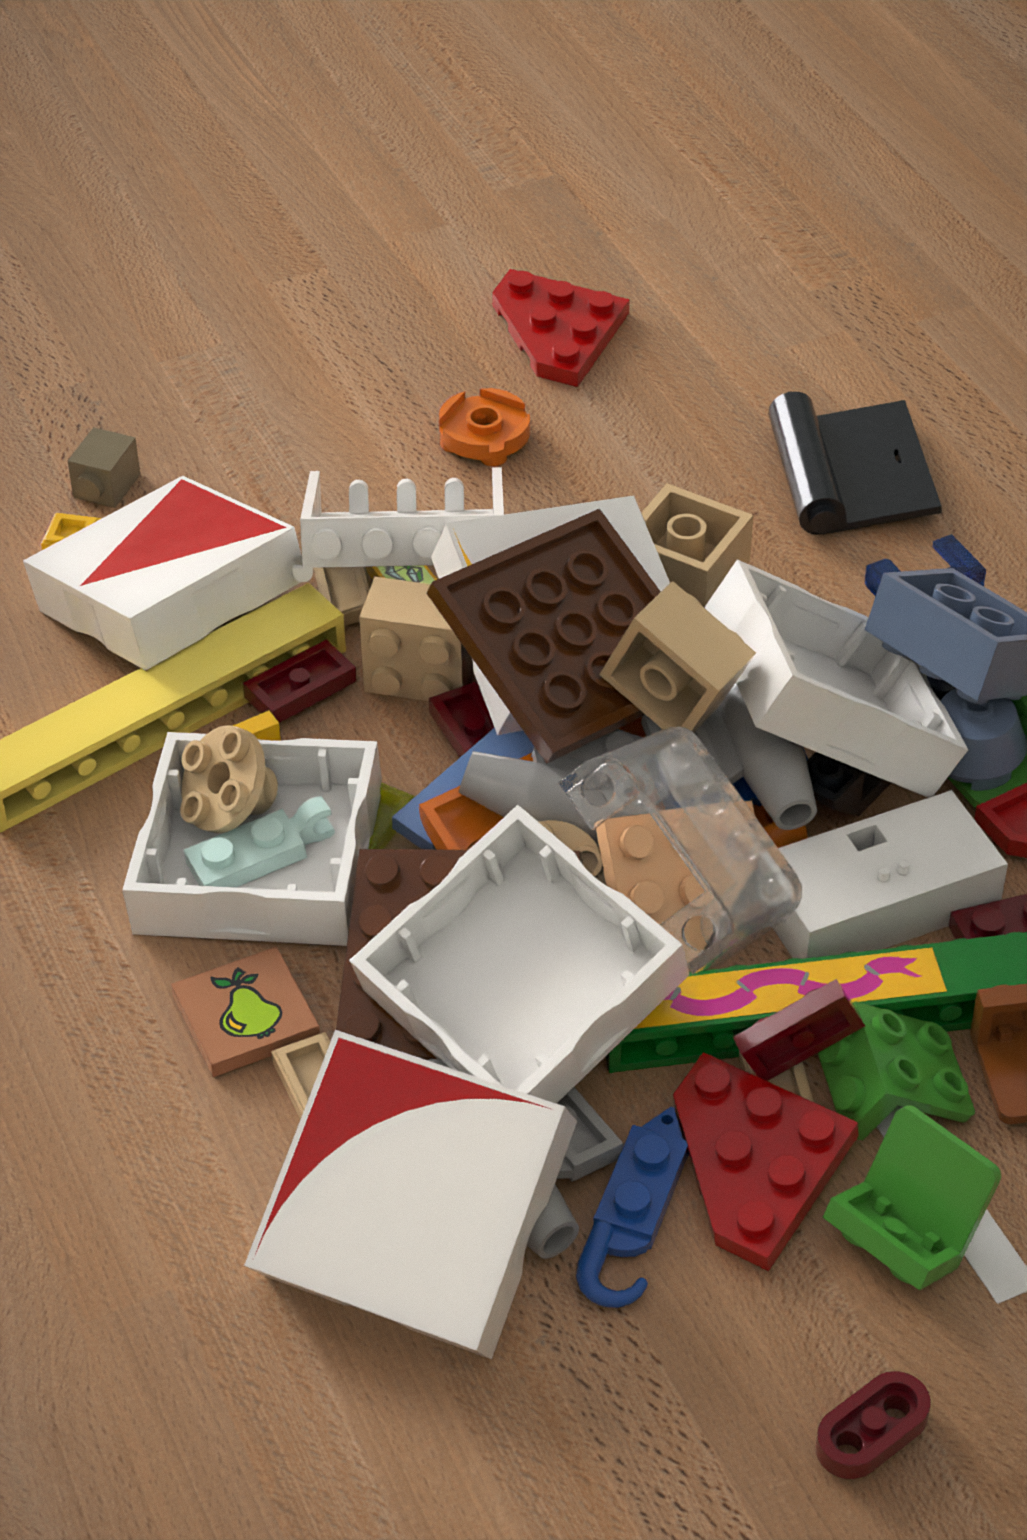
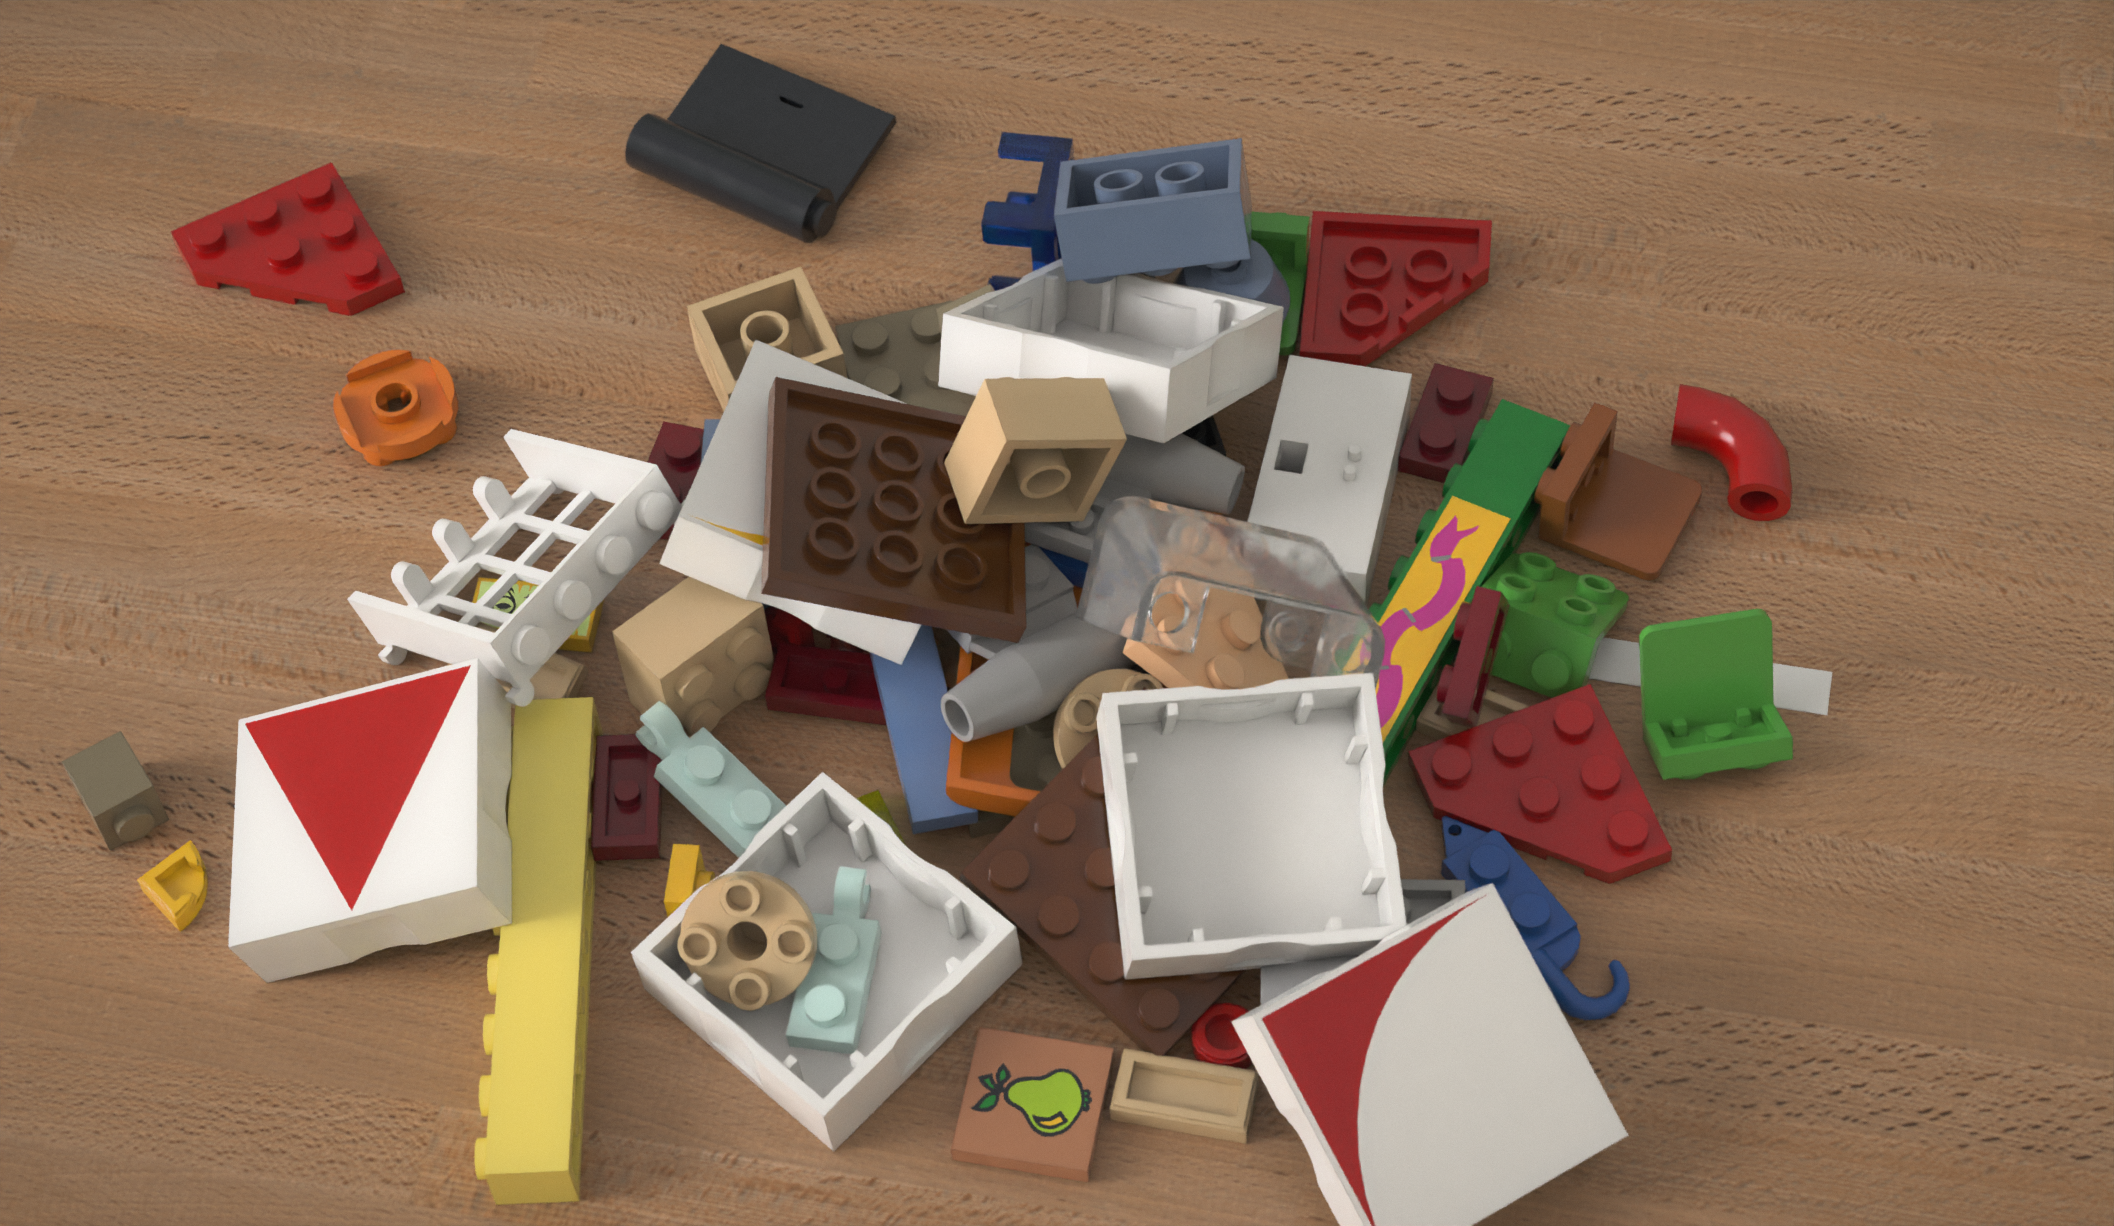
camera: 50 degrees left, 10 degrees up
dark red plate [815,1371,931,1479] -> none
none -> light aqua plate [635,701,787,858]

